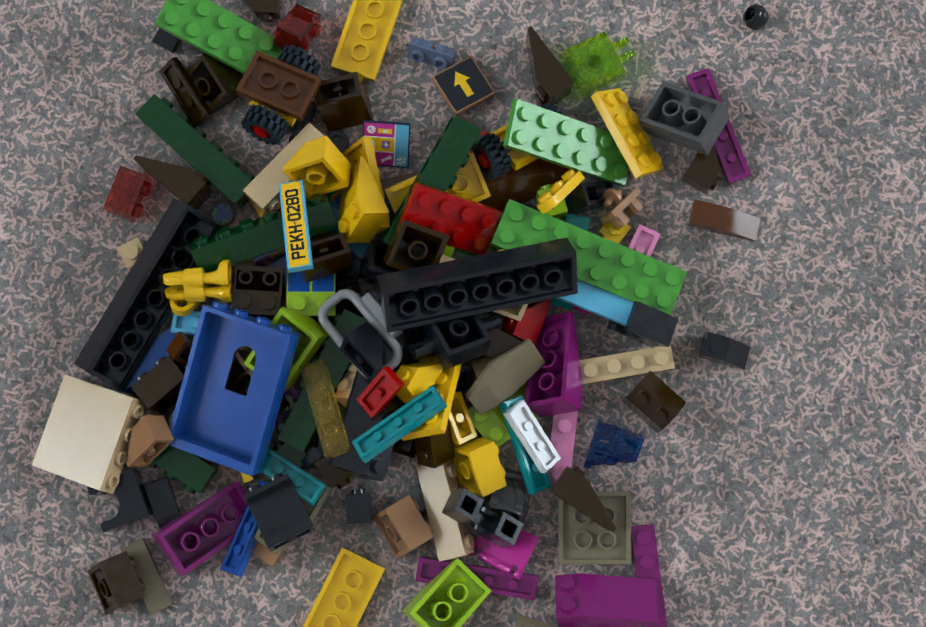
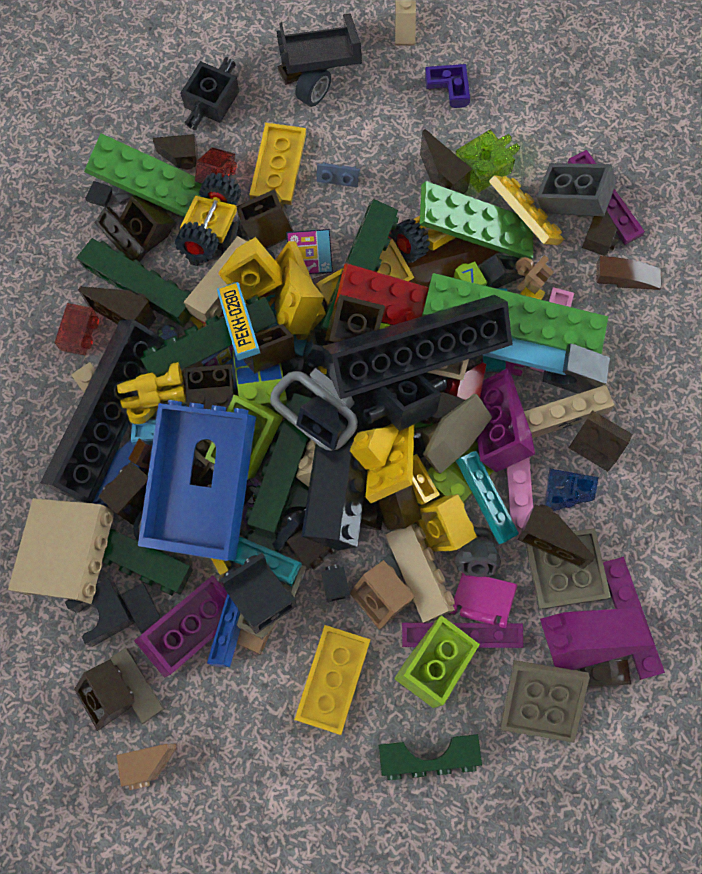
camera: 10 degrees left, 10 degrees down
medium nougat slope [126,414,174,467] -> none
reddish brown plate [236,51,322,122] -> none
clear yellow plate [300,359,351,459] -> none
teal tile [352,385,447,463] -> none
red plate [356,366,405,418] -> none
black tile [431,55,495,115] -> none
black arch [442,488,523,548] -> none
white tile [503,399,561,473] -> none
yellow plate [536,169,585,214] -> none
black slope [698,332,750,370] -> none
black piece [743,4,768,30] -> none

